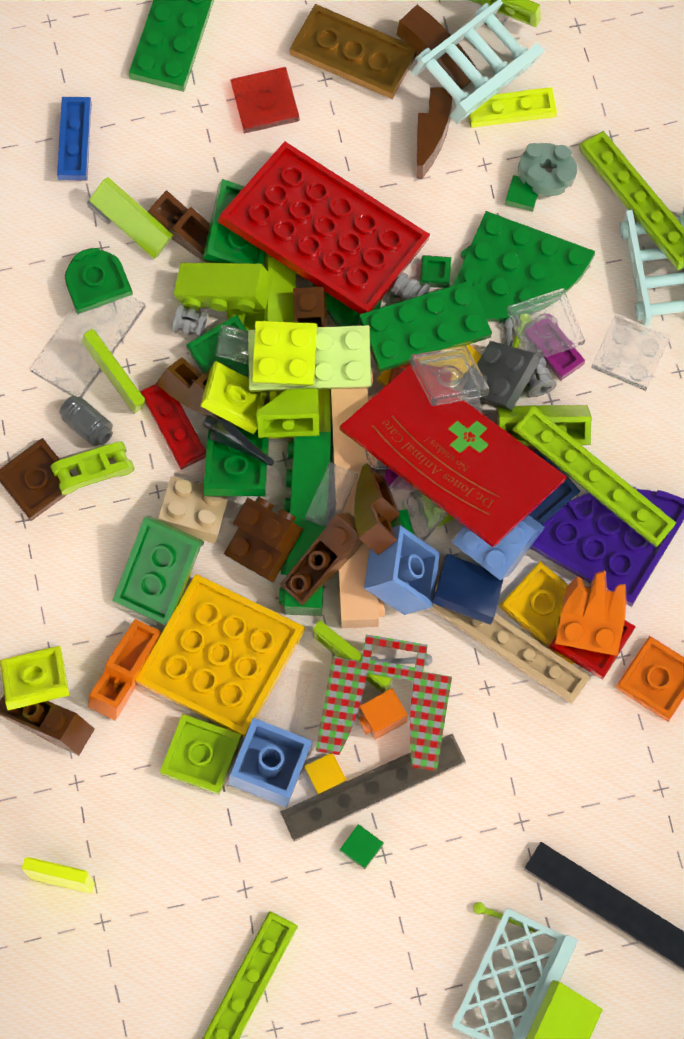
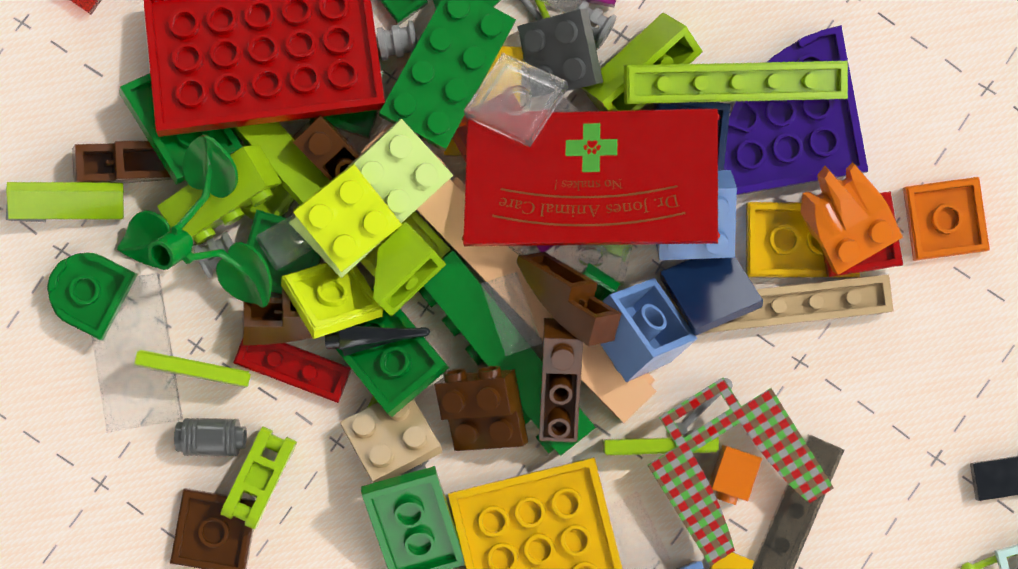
camera: 45 degrees left, 15 degrees up
none -> green plant [117,135,272,308]

